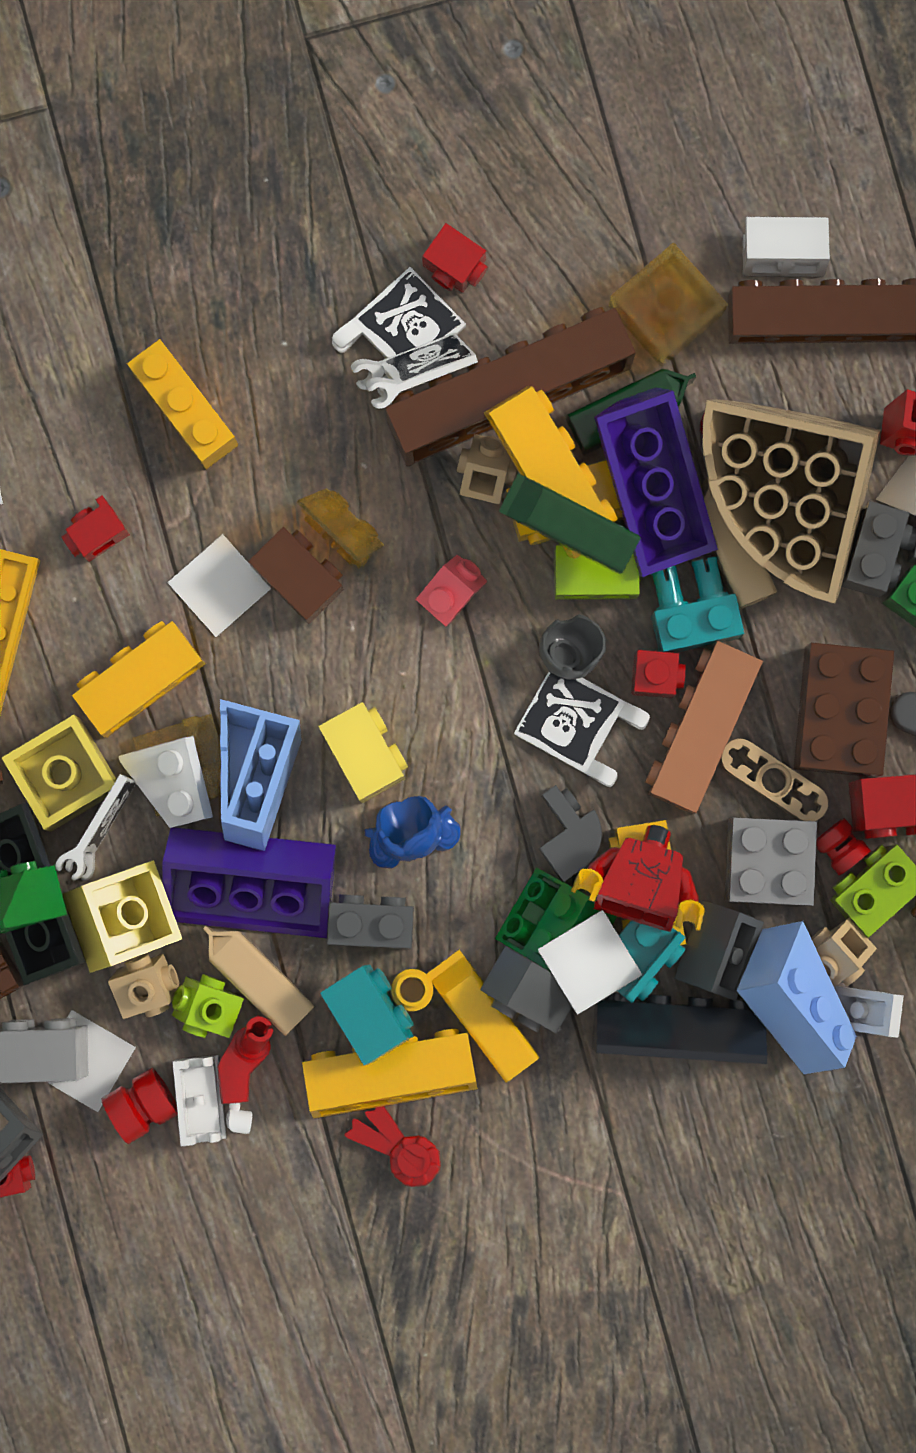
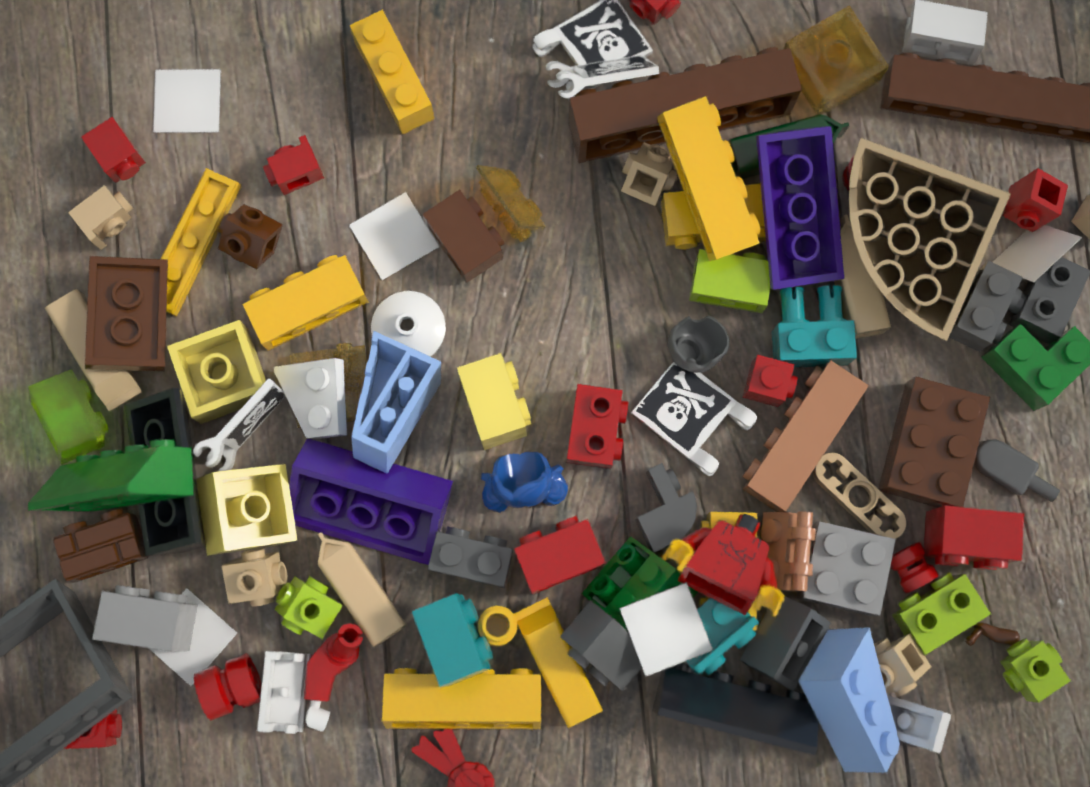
camera: 10 degrees right, 5 degrees down
coral bracket [415,555,487,627] -> none
dark green piece [498,473,641,574] -> none
none -> reddish brown brick [218,204,283,270]
none -> white dish [371,291,445,357]
none -> red brick [514,516,605,595]
none -> red brick [566,384,628,469]
none -> nougat plate [761,511,816,592]

